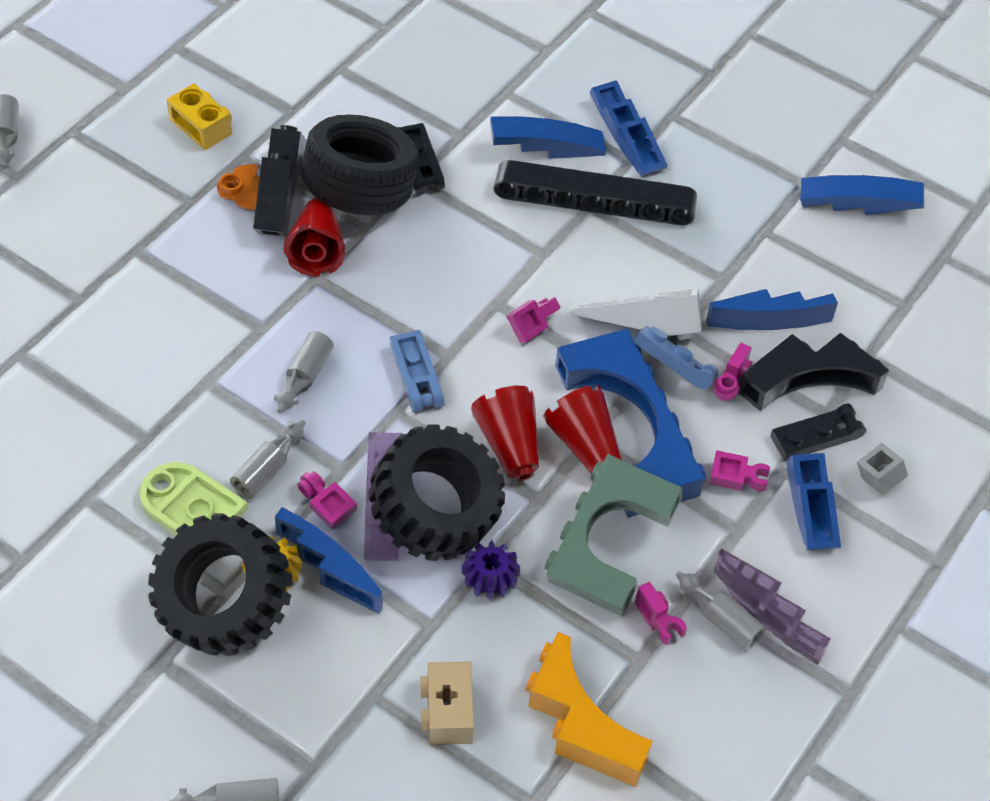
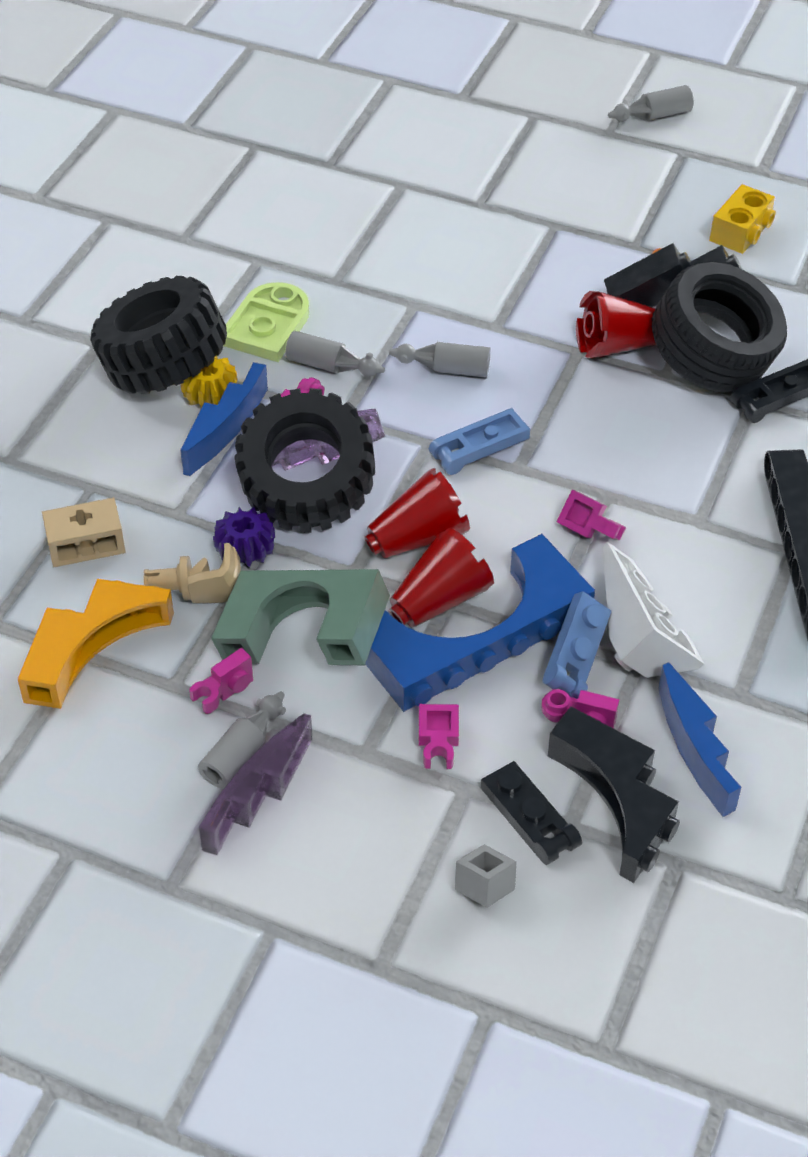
camera: 80 degrees right, 5 degrees down
blue slope [786,453,841,550] -> none
none -> tan piece [144,543,241,603]

